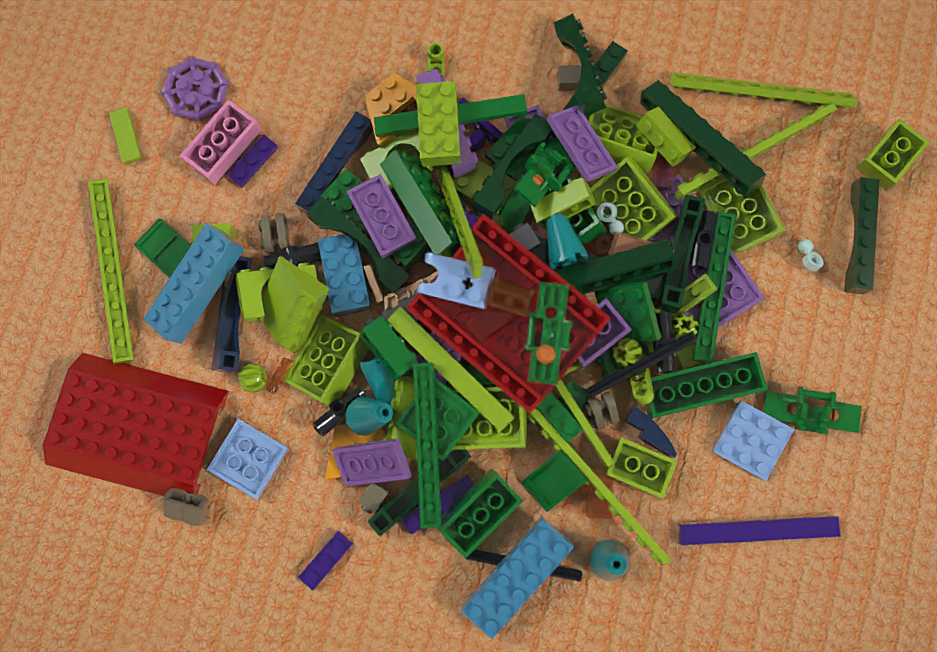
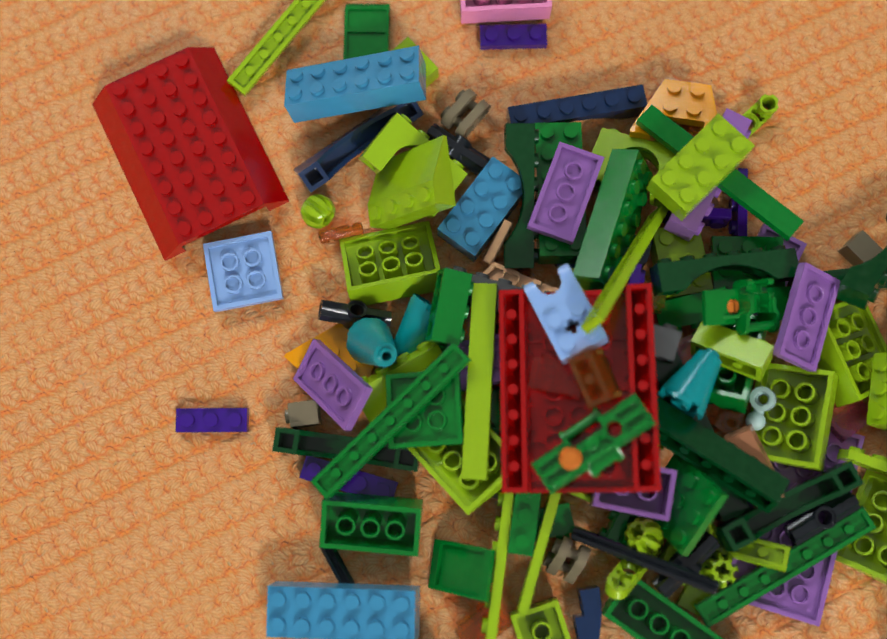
camera: 50 degrees right, 0 degrees up
dark tan brick [163,488,208,526] -> none

